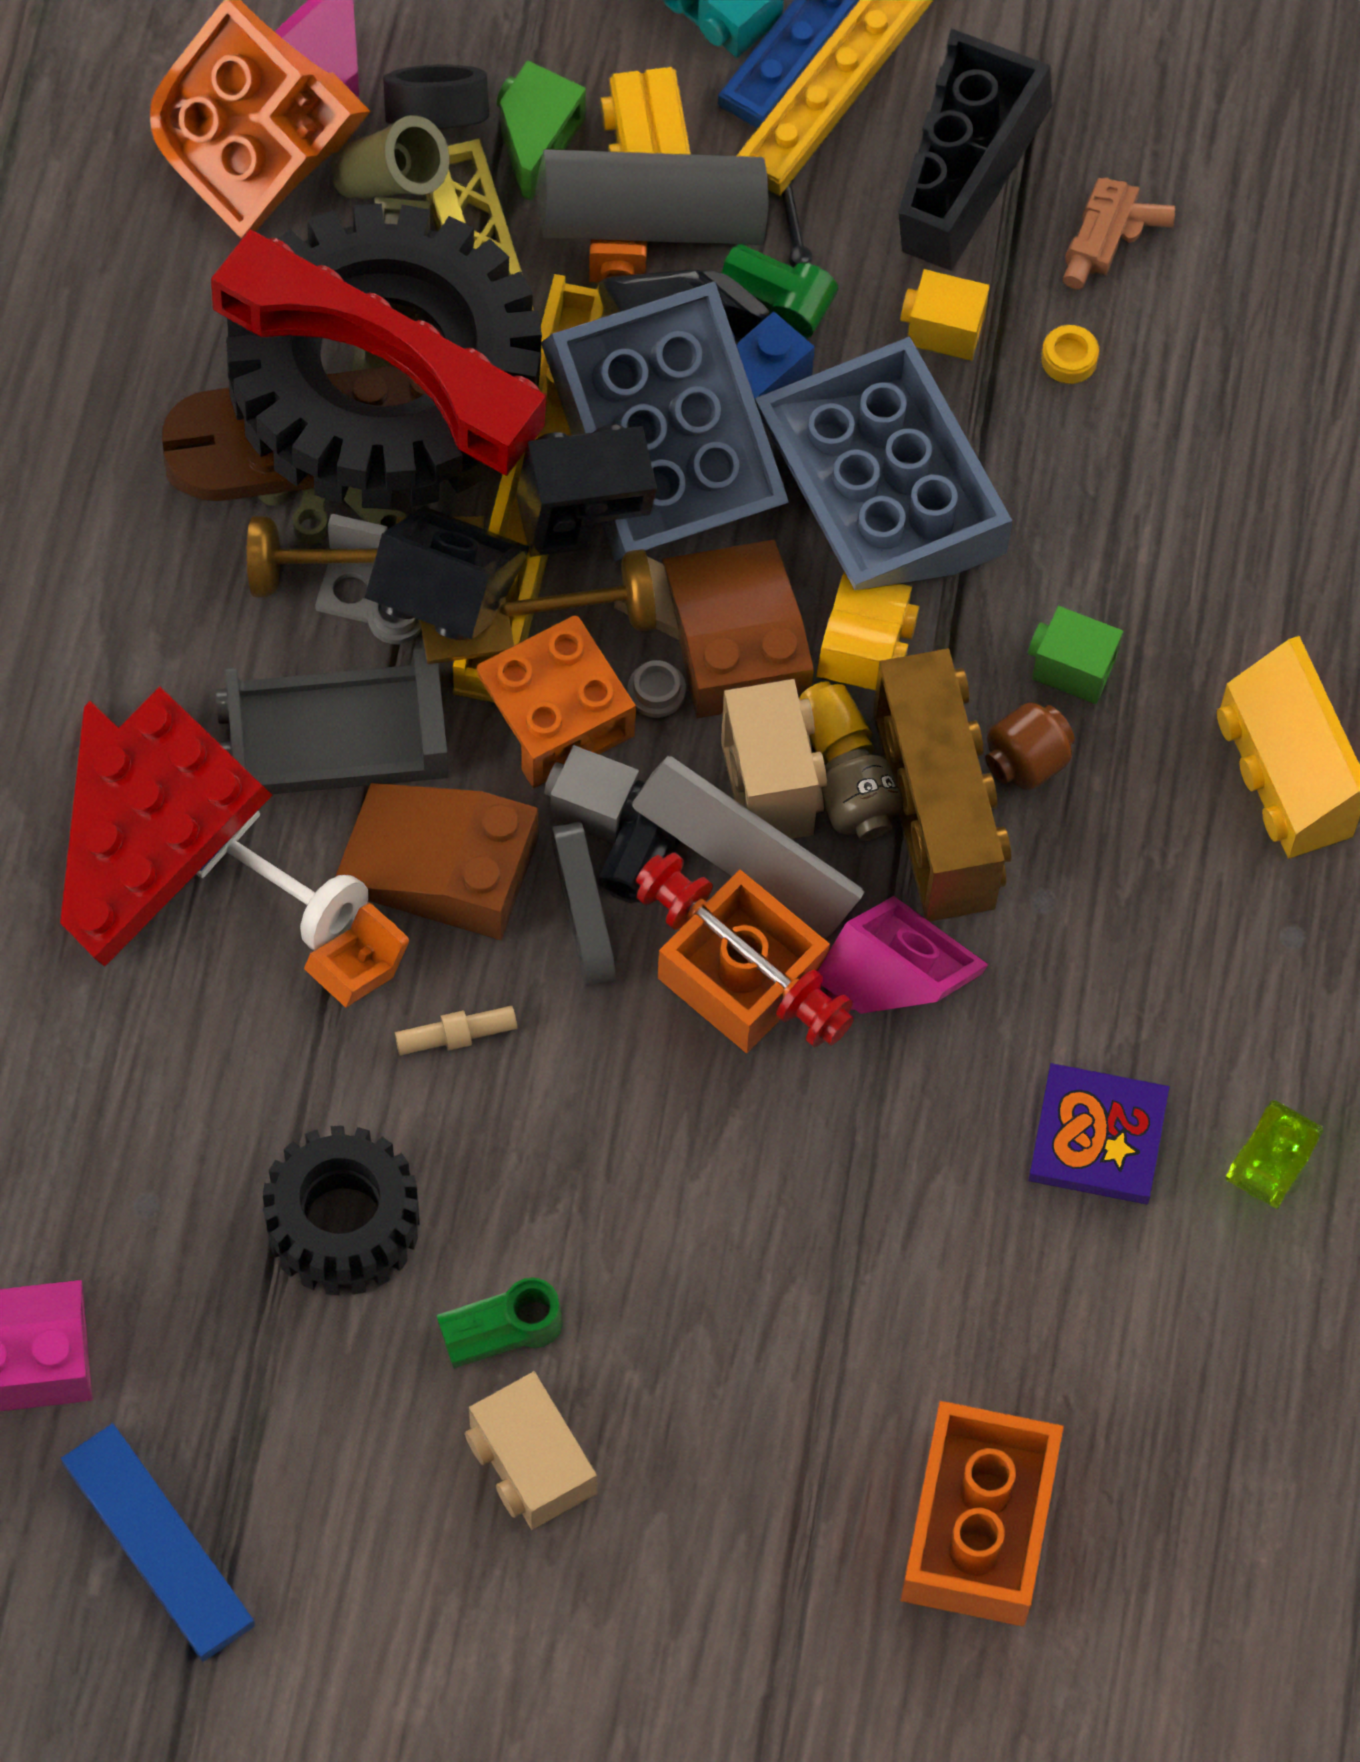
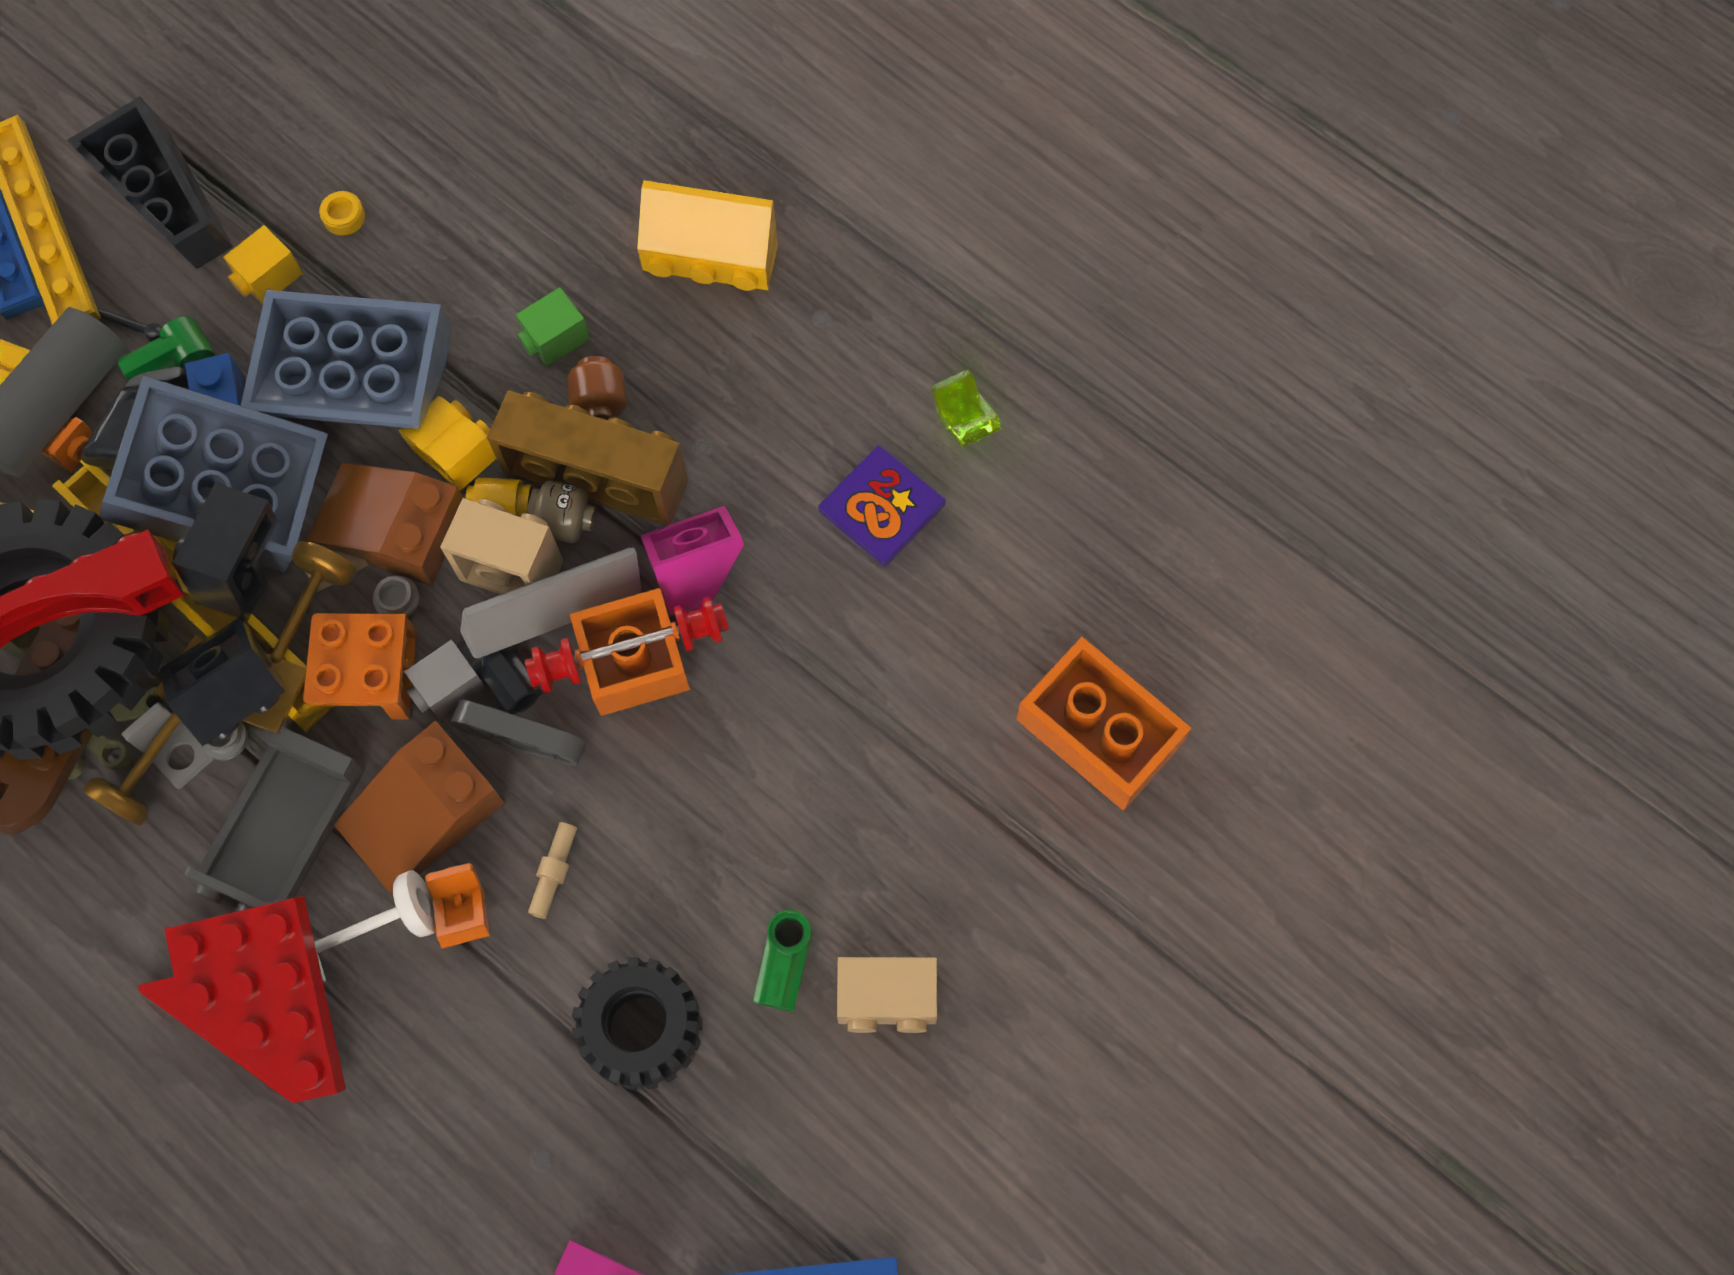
camera: 55 degrees left, 5 degrees up
nougat piece [1063,178,1175,289] -> none

